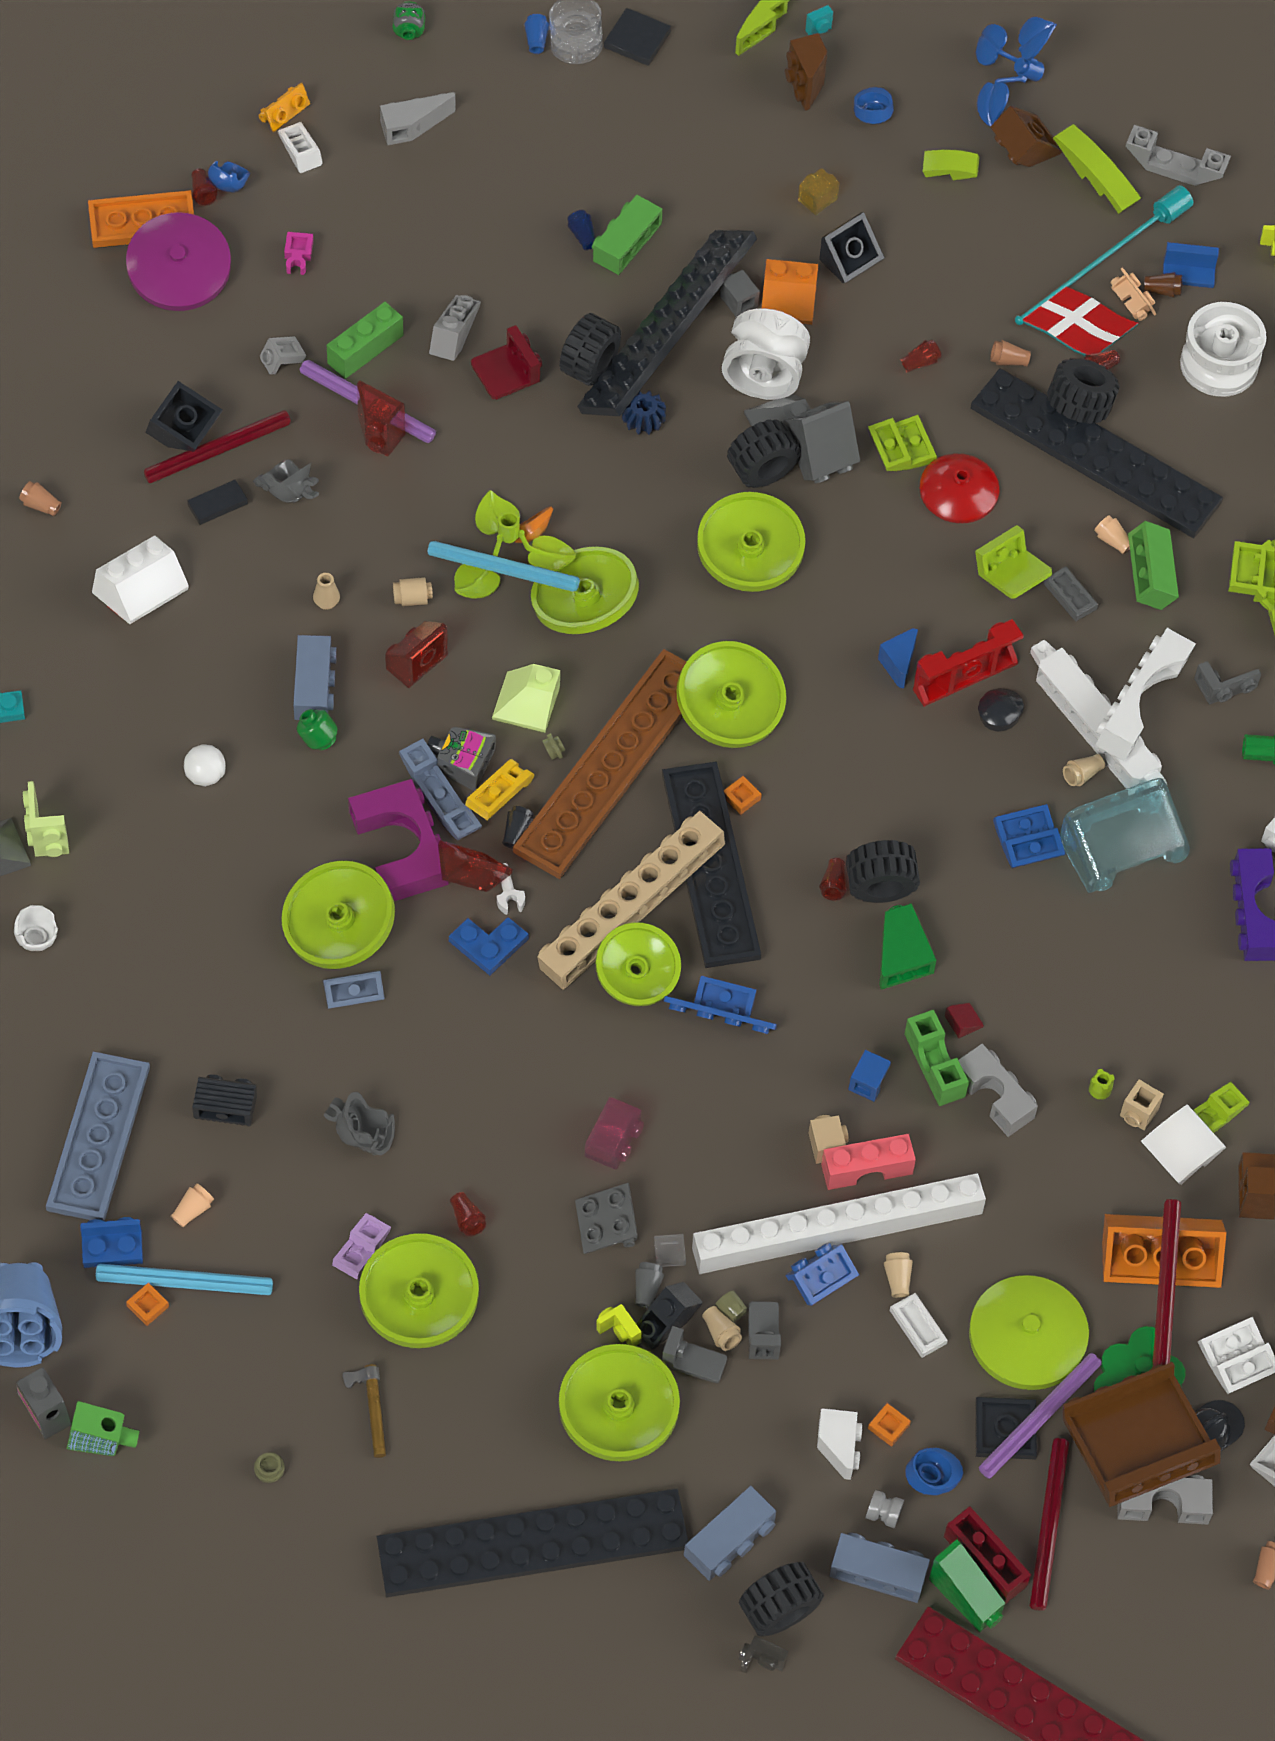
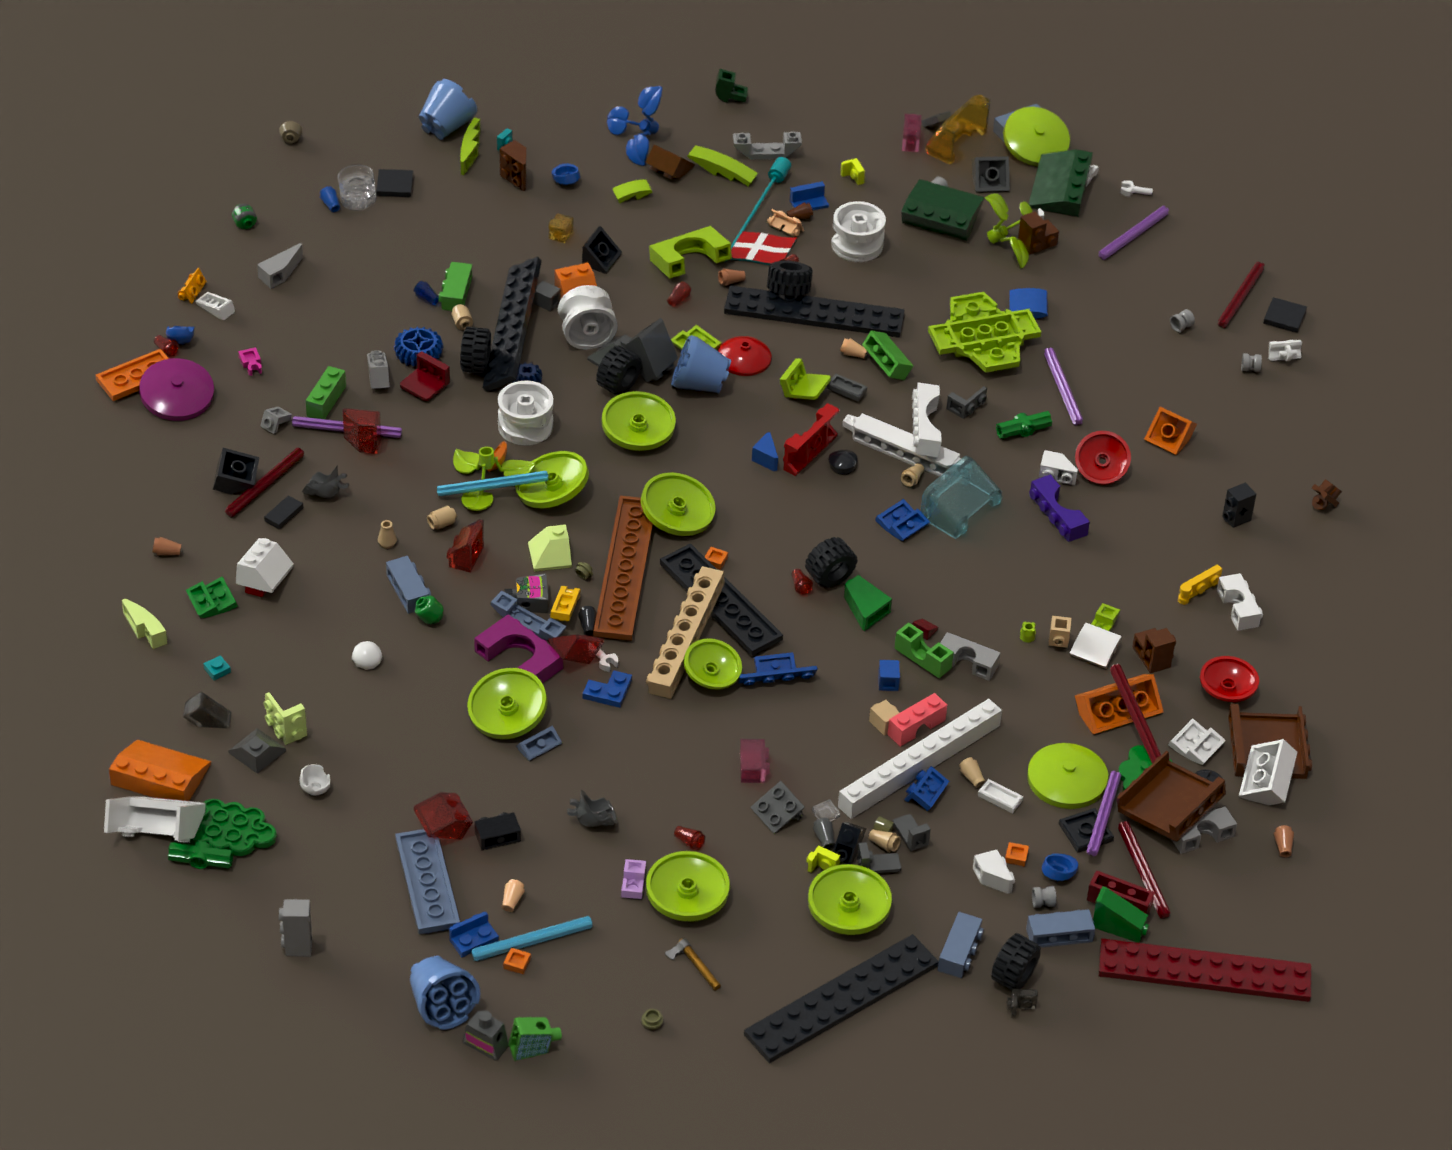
camera: 25 degrees left, 15 degrees down
none -> green slope [186,576,238,618]
none -> blue gear [394,326,443,367]
none -> clear red slope [413,792,473,840]
none -> tan brick [452,304,473,330]
none -> white piece [498,381,553,446]
none -> lime arch [649,226,732,278]
none -> medium blue cone [671,335,731,394]
none -> dark green brick [715,69,748,103]

